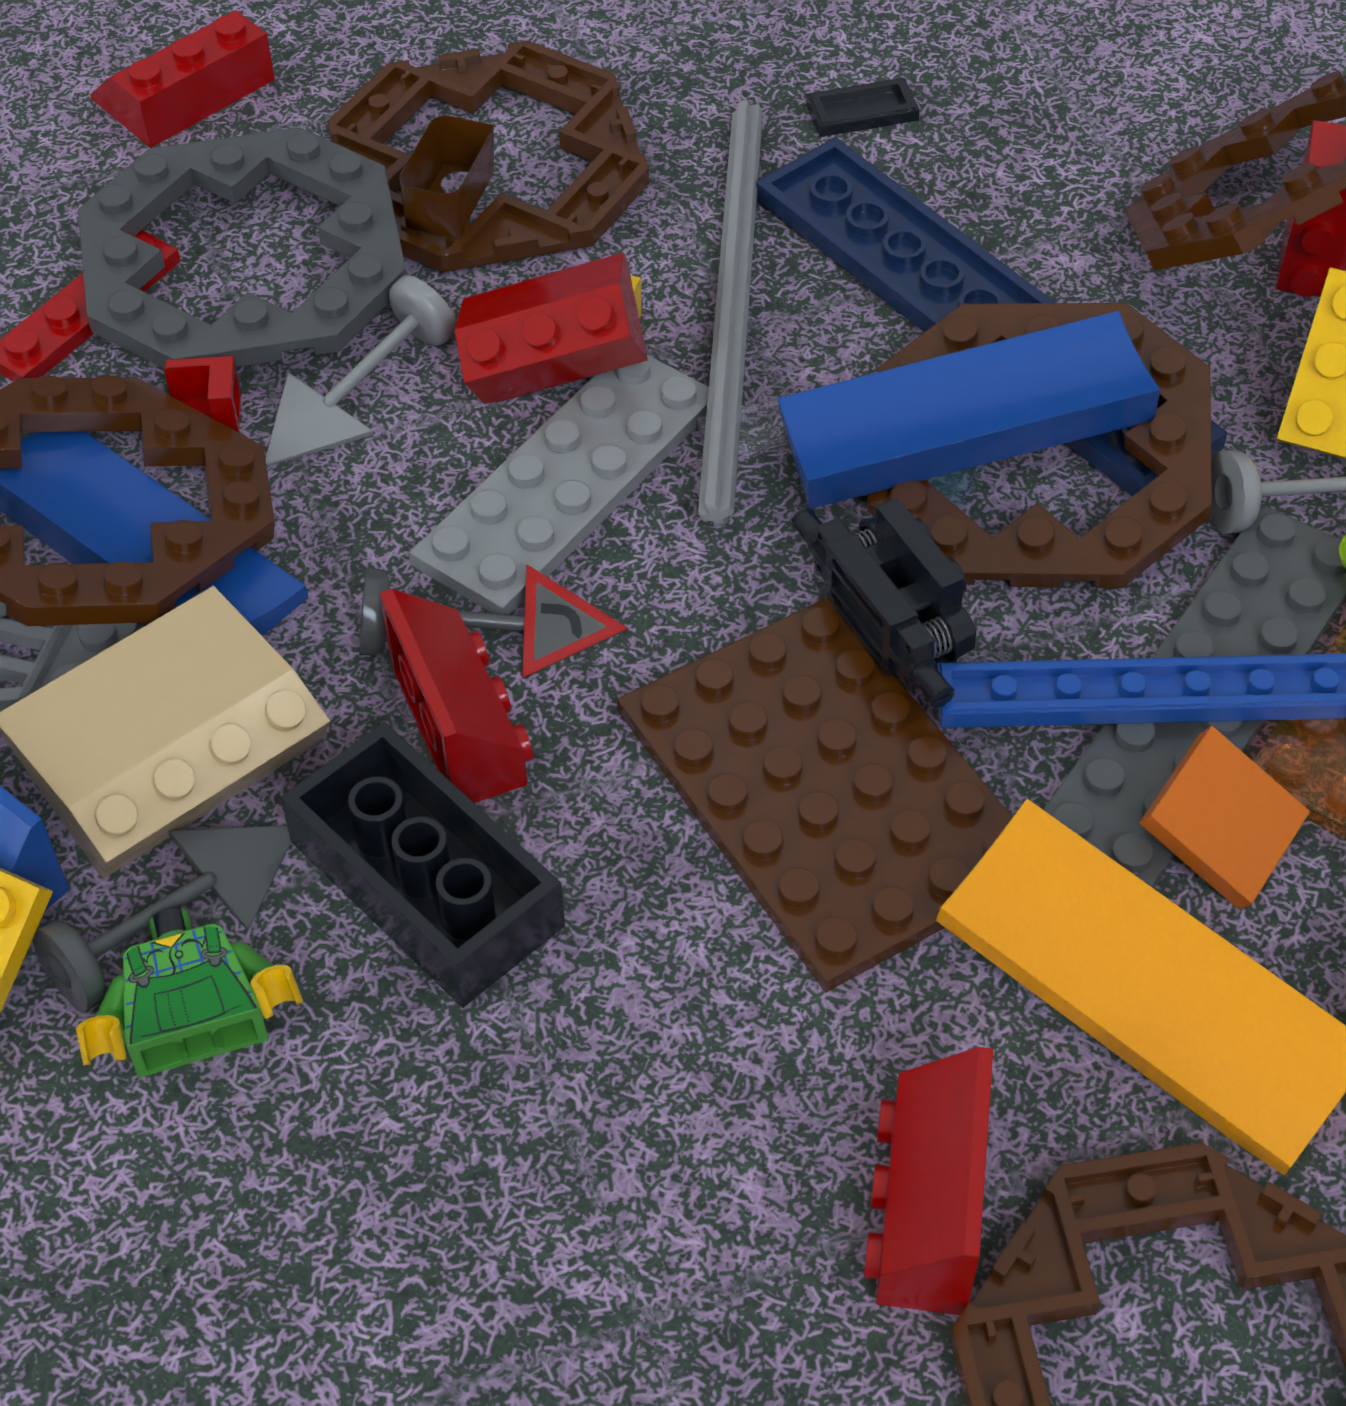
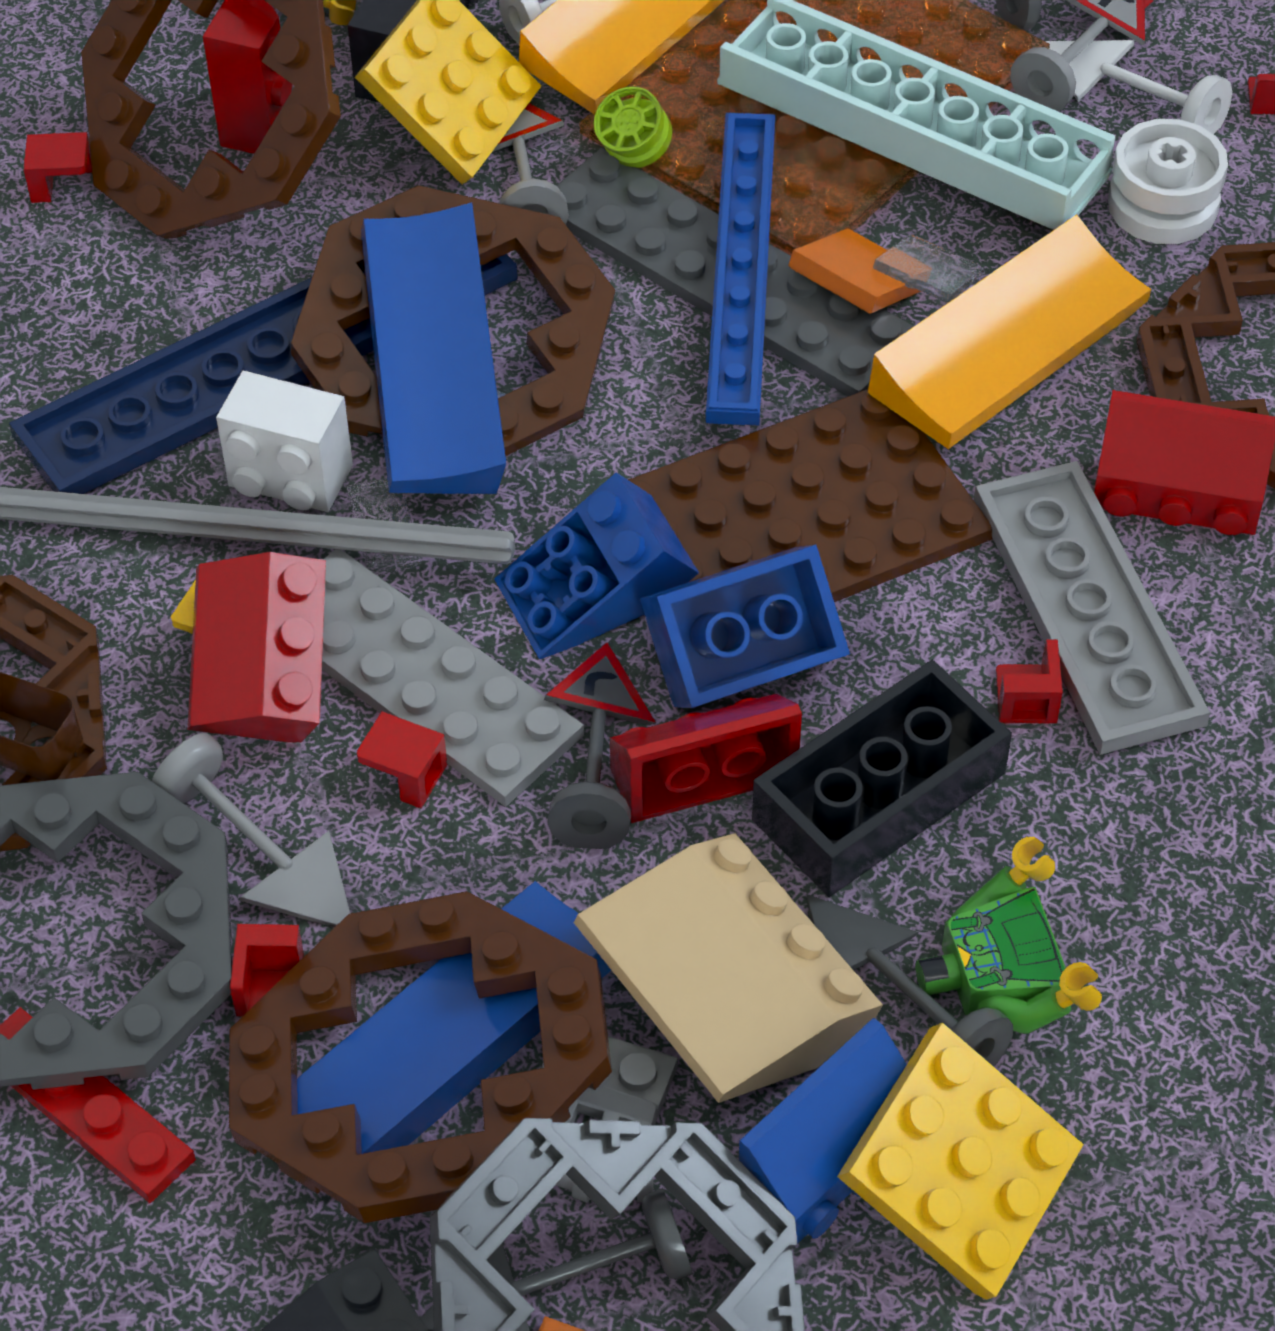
camera: 85 degrees left, 0 degrees up
black piece [792,498,976,708] -> none
none -> red panel [23,132,92,203]
none -> white brick [216,370,353,512]
none -> red panel [357,711,447,809]
none -> blue slope [494,472,699,659]
none -> blue brick [639,544,850,708]
none -> clear piece [873,234,985,303]
none -> light grey plate [974,461,1210,755]
none -> red panel [996,639,1063,724]

